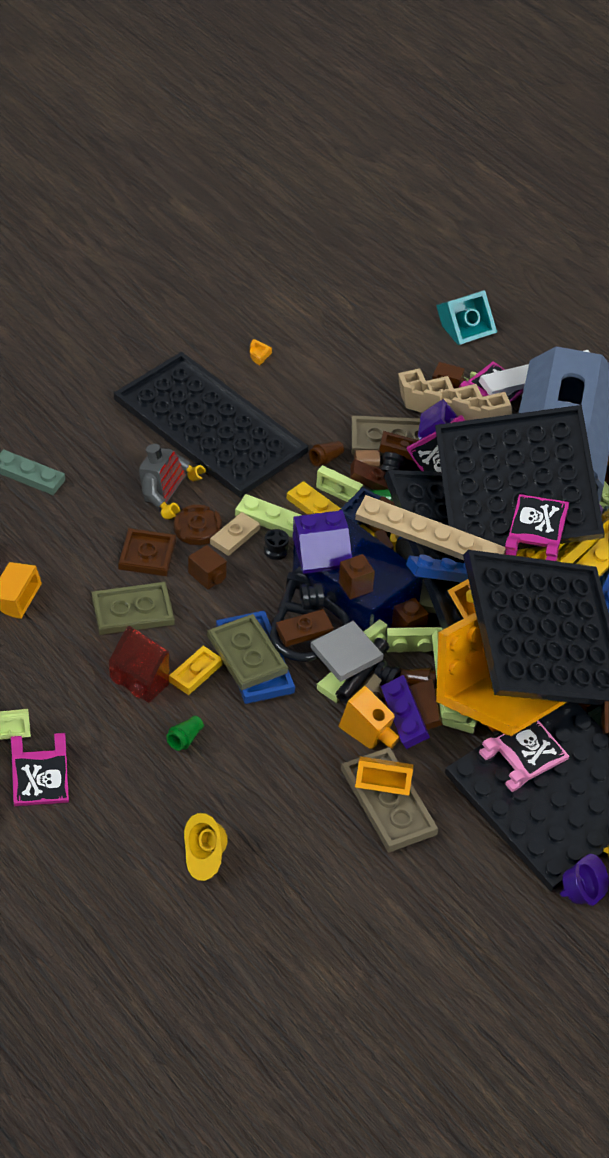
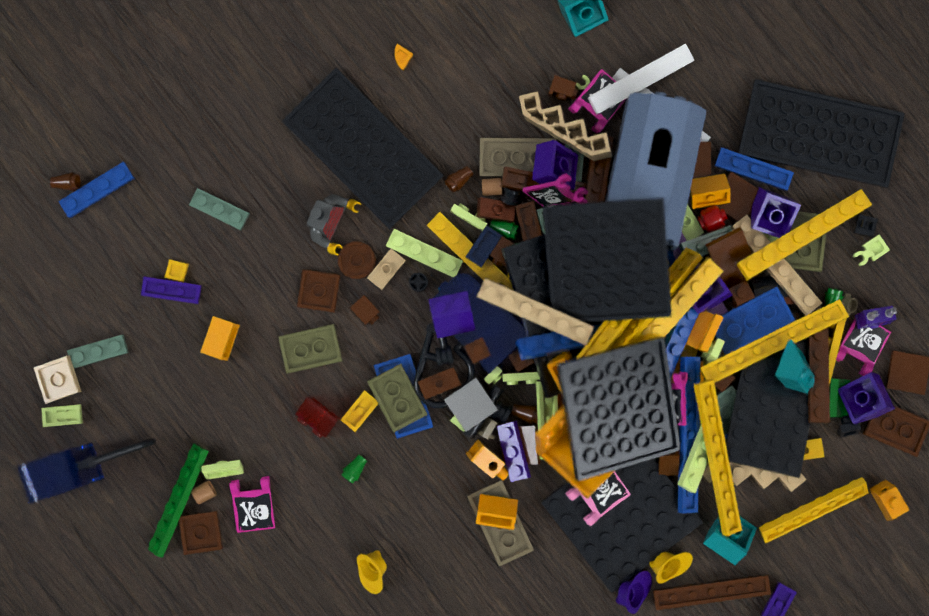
camera: 10 degrees right, 40 degrees up
flag [505,494,569,561] -> none

